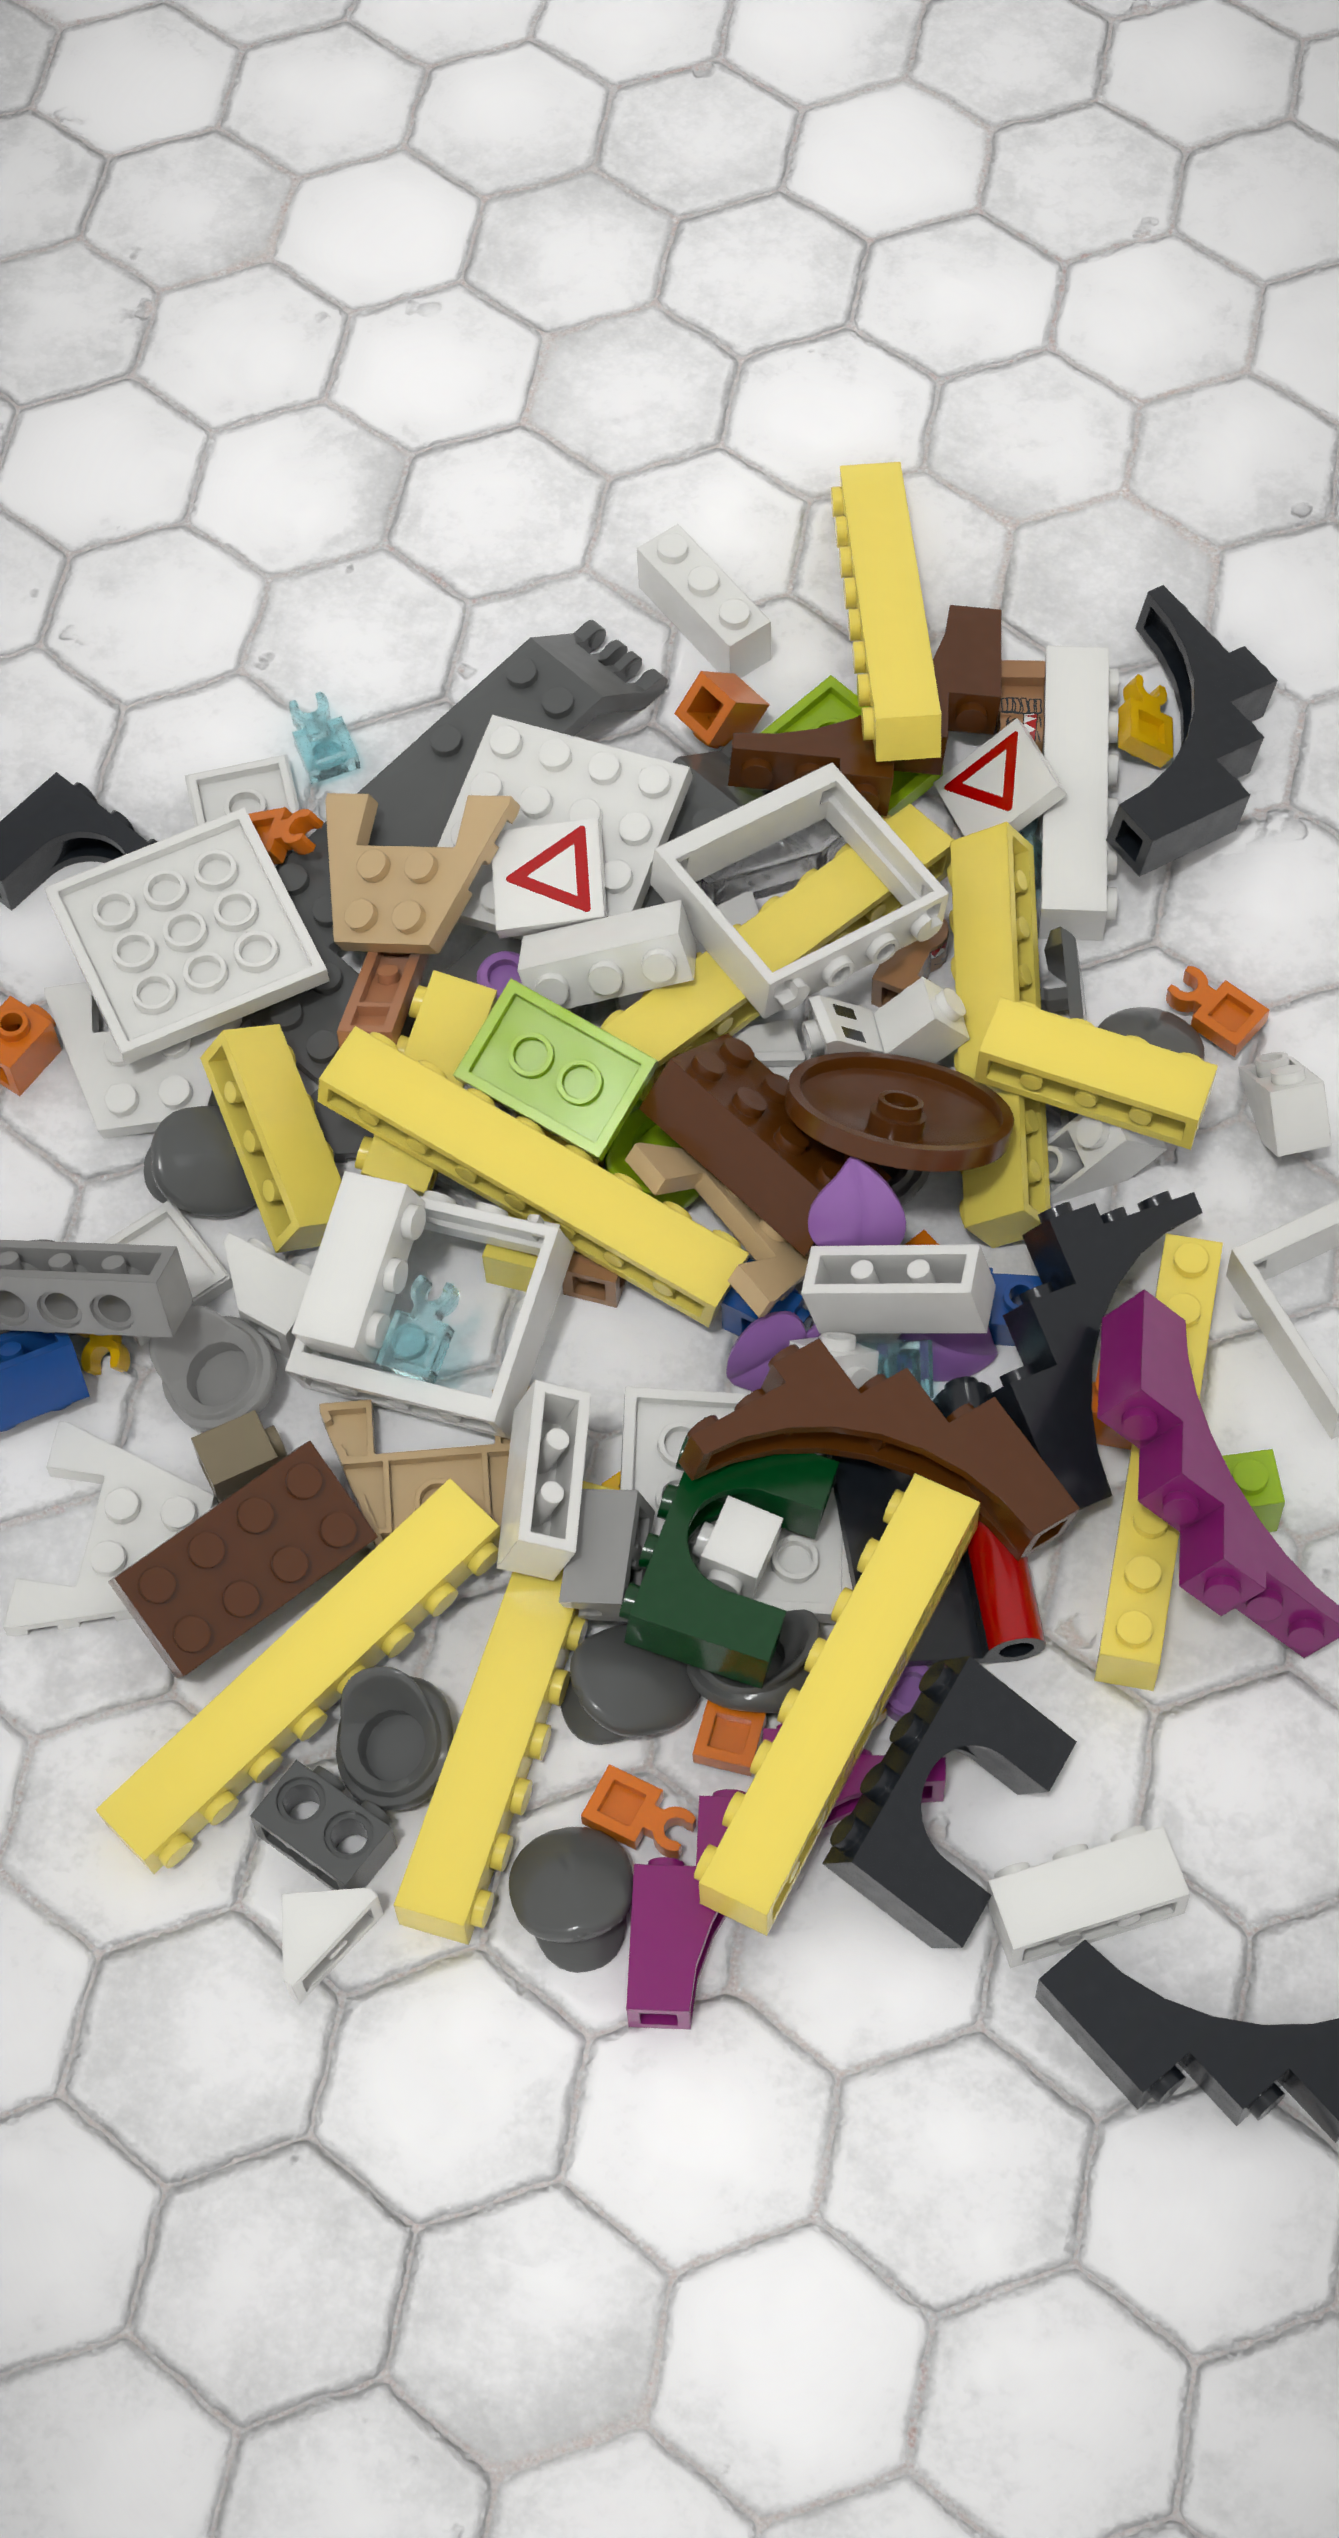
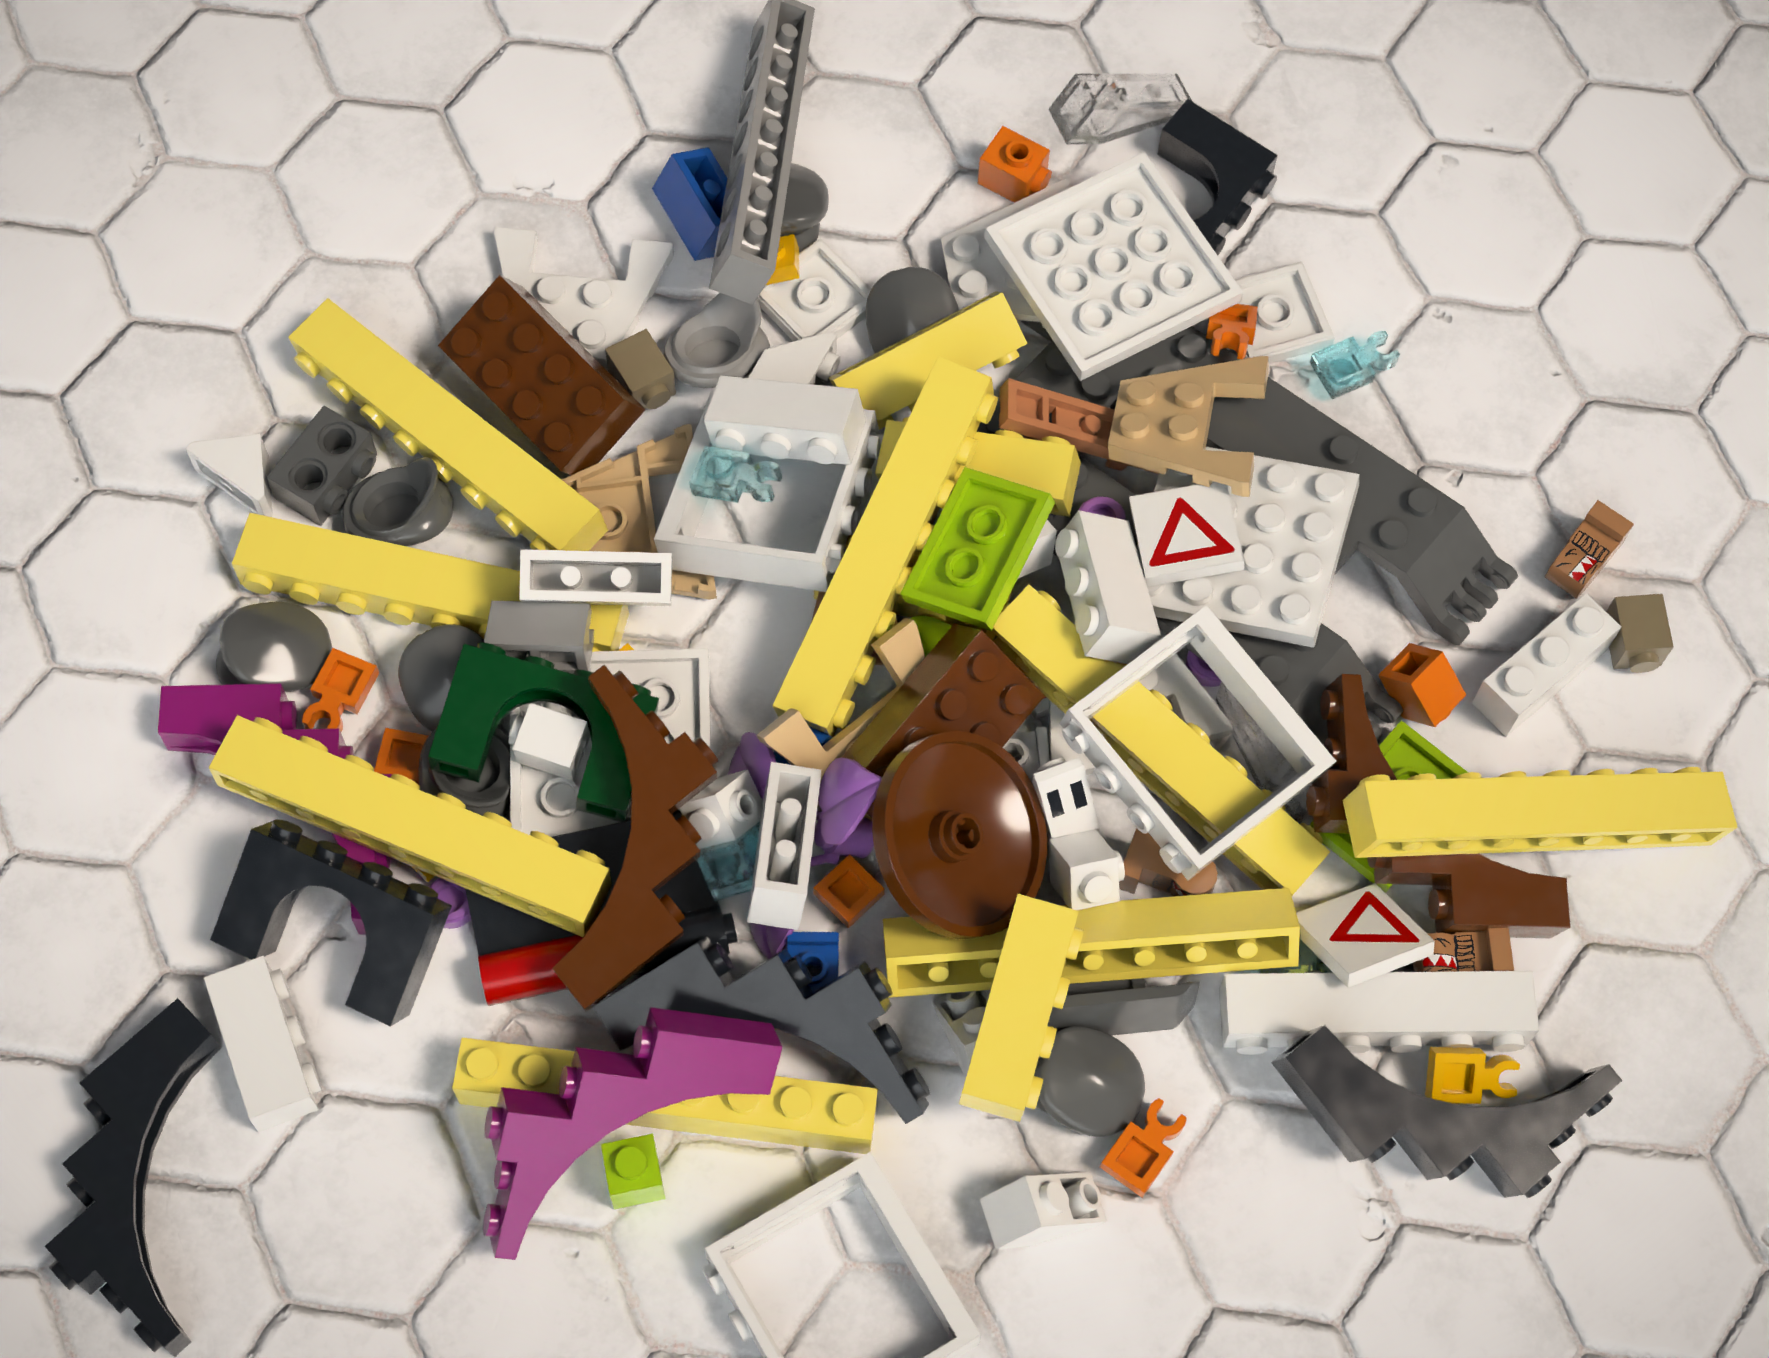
camera: 80 degrees right, 5 degrees up
none -> medium nougat leg [1545,500,1634,599]
none -> dark tan brick [1606,594,1674,673]

